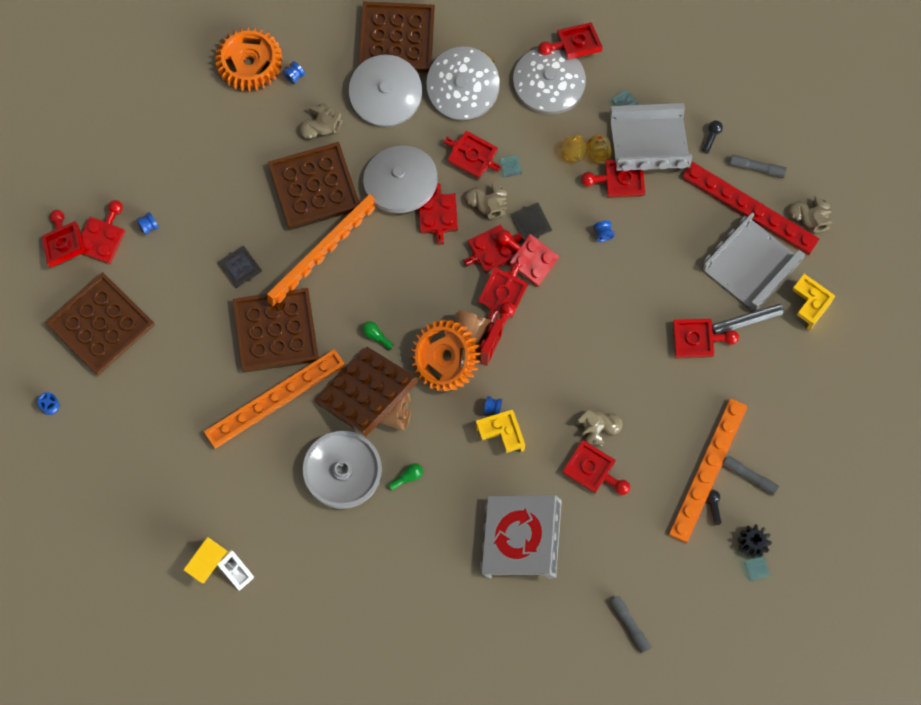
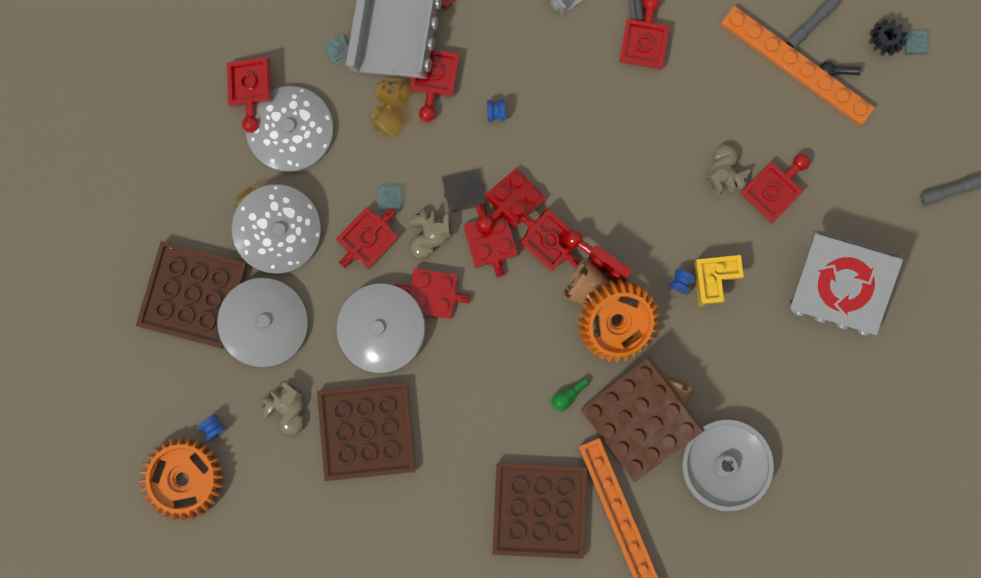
camera: 75 degrees left, 10 degrees up
piece [218,245,262,288] -> none
orange plate [267,194,375,306] -> none
green piece [388,463,424,491] -> none

